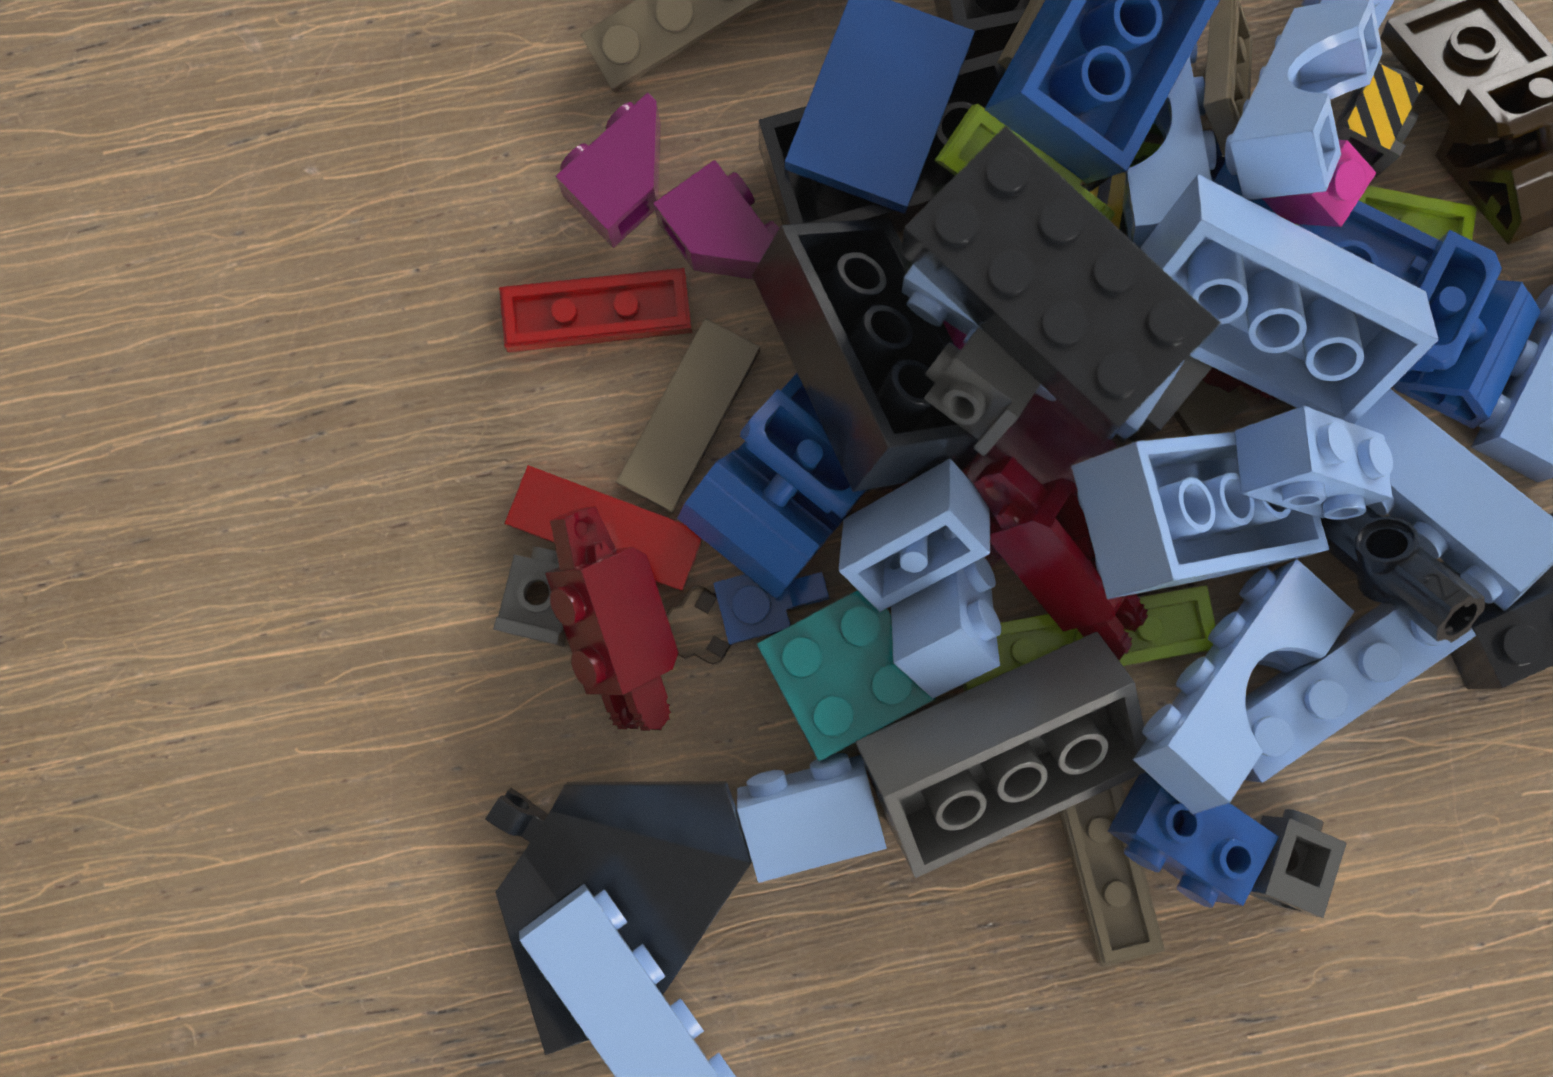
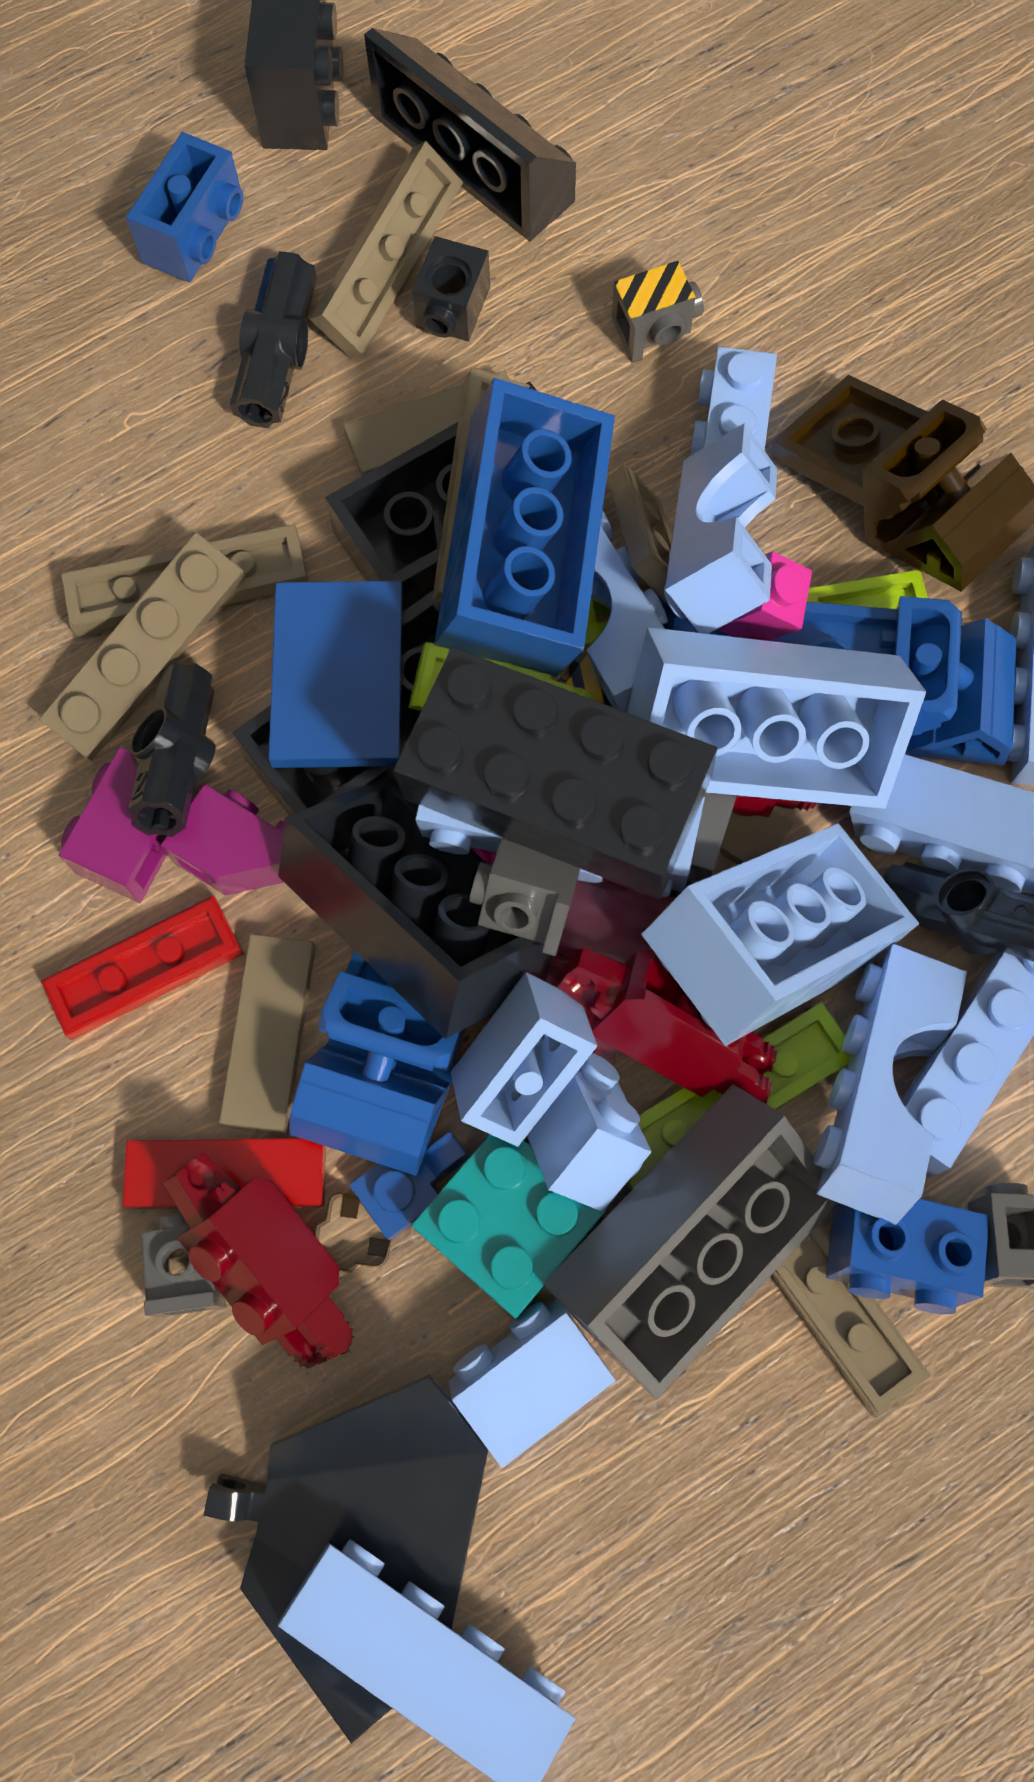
camera: 15 degrees left, 10 degrees down
light blue brick [1235,406,1393,520] -> none
brick [1335,63,1423,177] -> none
none -> black piece [128,662,216,837]

